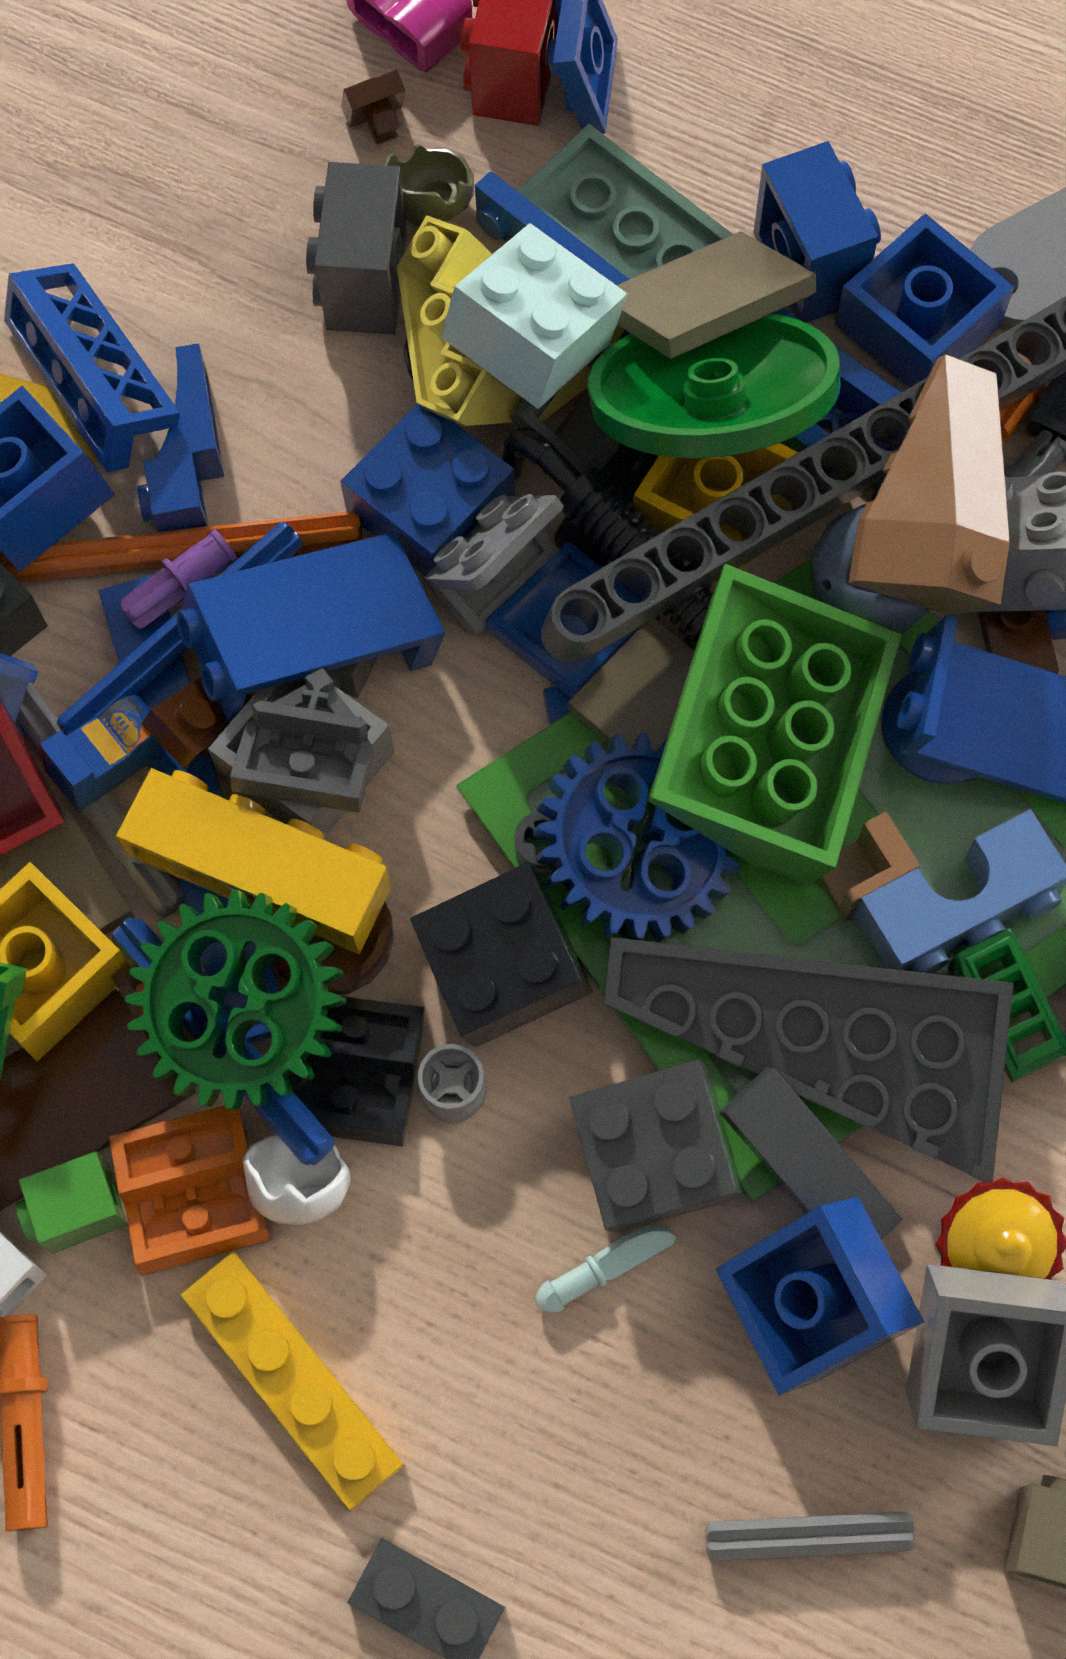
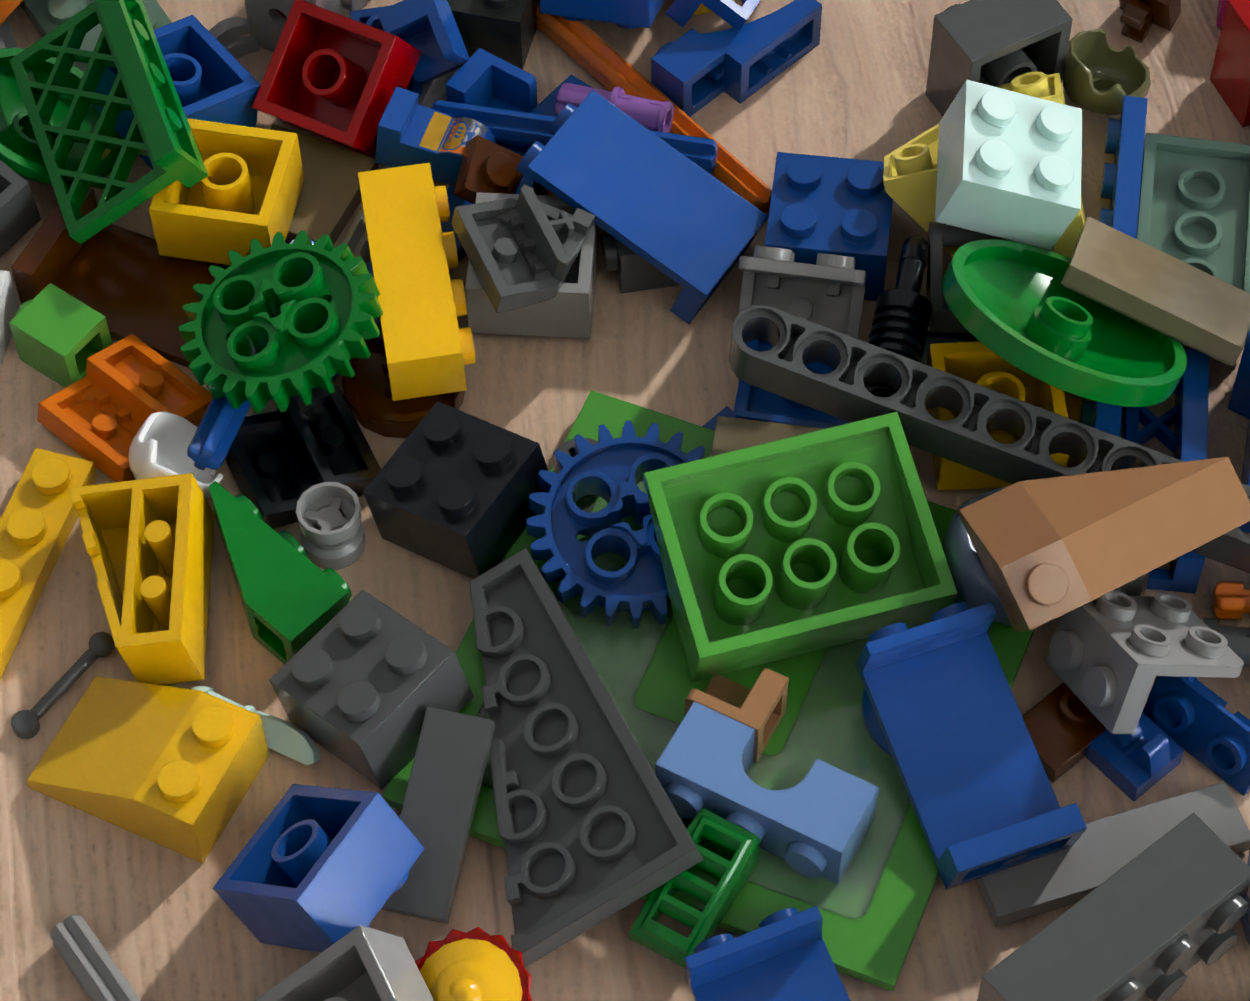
camera: 55 degrees right, 15 degrees down
none -> dark grey hinge [11,632,114,739]
none -> yellow slope [26,676,269,863]
none -> yellow wedge [68,473,215,685]
none -> green slope [208,481,352,665]
none -> blue panel [445,48,538,113]

